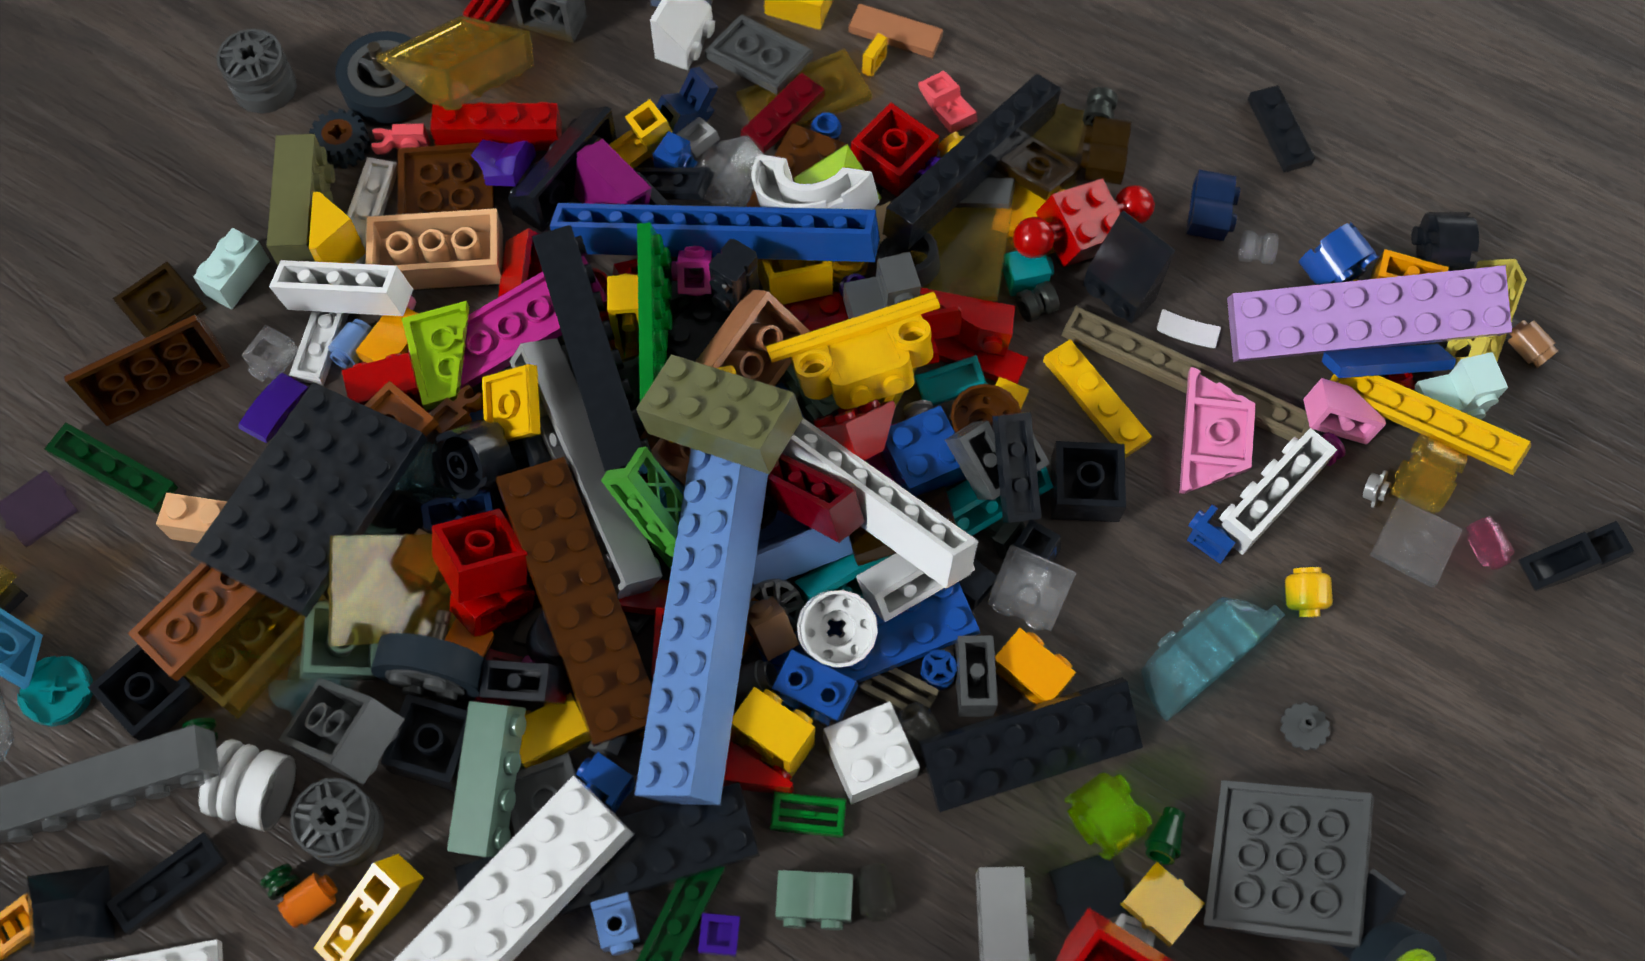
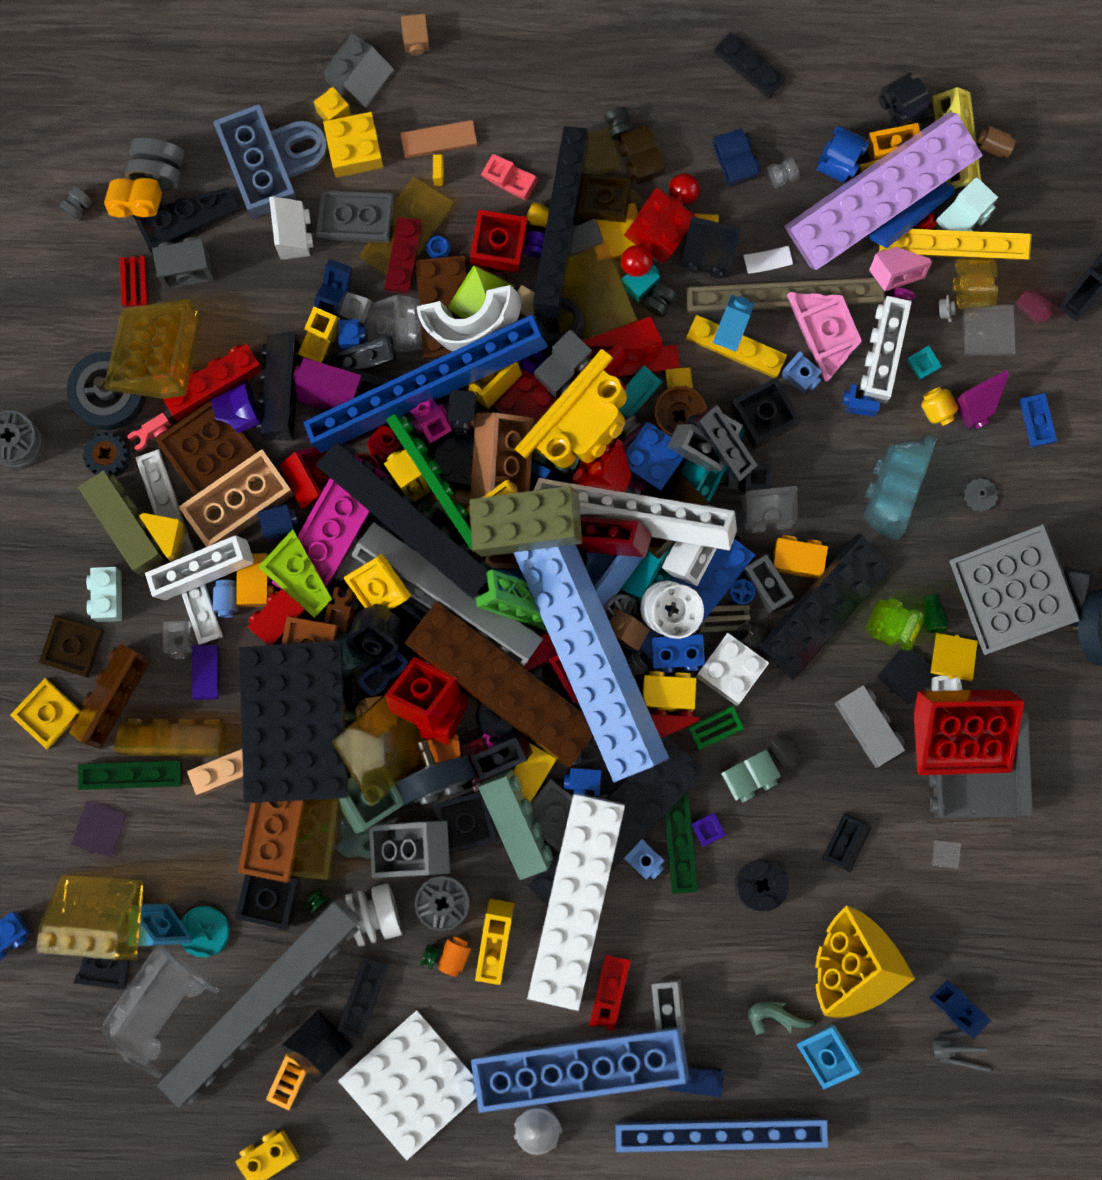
camera: 30 degrees left, 15 degrees up
none -> yellow tile [10,678,82,750]
none -> clear yellow slope [114,719,226,757]
none -> dark blue brick [258,504,301,543]
none -> dark azure slope [713,294,755,352]
none -> medium blue brick [781,351,822,394]
none -> teal plate [906,346,942,381]
none -> magenta slope [956,370,1009,430]
none -> blue plate [1019,393,1057,448]

